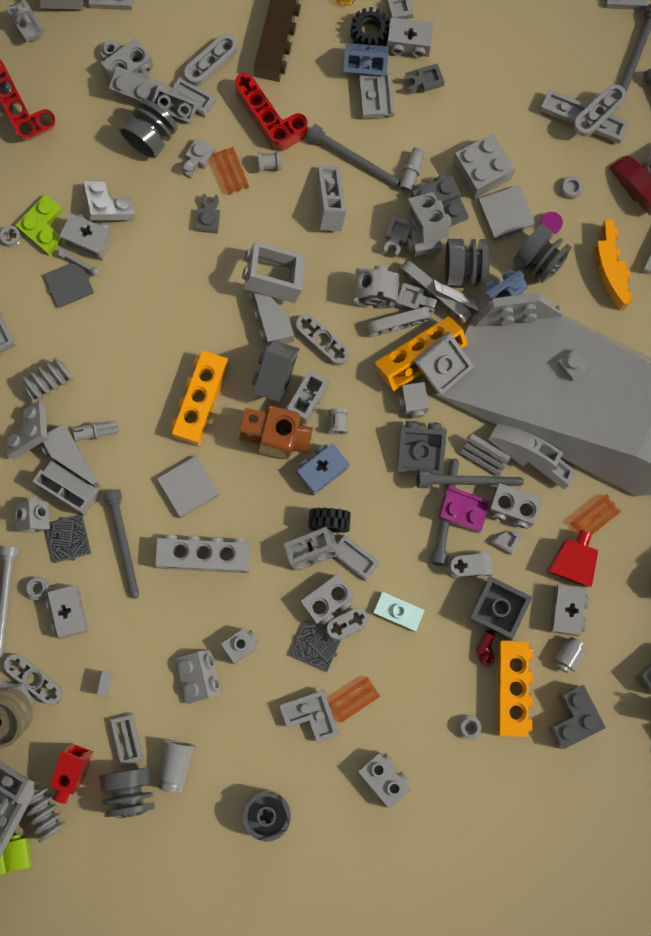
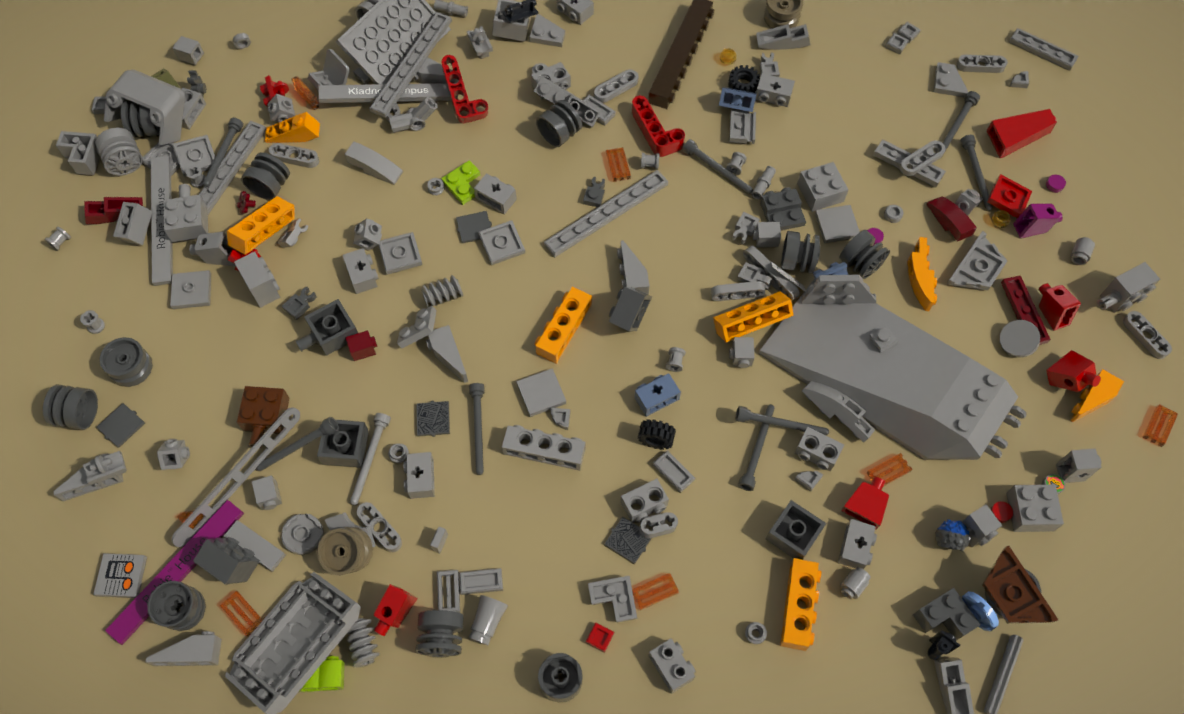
camera: 15 degrees right, 15 degrees down
light grey brick [15,498,50,533] -> none
light grey piece [32,460,101,516] -> none
light grey hinge [58,248,99,276] -> none
light grey axle [73,421,119,442] -> none
light grey plate [83,181,135,220] -> none
light grey bracket [175,650,221,704] -> none
light grey plate [183,138,215,178] -> none
light grey brick [221,628,259,664] -> none
dark orange piece [239,405,313,459] -> none
light grey window [242,241,305,303] -> none
light grey brick [284,527,340,571] -> none
light grey brick [287,370,329,425] -> none
light grey beam [296,314,349,366] -> none
light grey slope [317,165,346,231] -> none
light grey brick [353,265,399,309] -> none
light aqua plate [373,592,425,632] -> none
dark grey plate [397,421,447,475] -> none
dark grey plate [404,63,445,93] -> none
light grey brick [408,192,451,244] -> none
light grey tile [414,332,475,396] -> none
magenta plate [437,486,490,533] -> none
light grey piece [447,552,493,579] -> none
light grey tile [461,434,511,476] -> none
dark red arm [476,630,496,667] -> none
dark grey brick [548,685,606,749] -> none
none -> light grey tile [460,568,503,595]
none -> light grey tile [478,220,525,265]
none -> light grey tile [544,170,669,257]
none -> light grey tile [551,408,570,430]
none -> red tile [586,622,614,653]
none -> light grey bush [726,152,747,176]

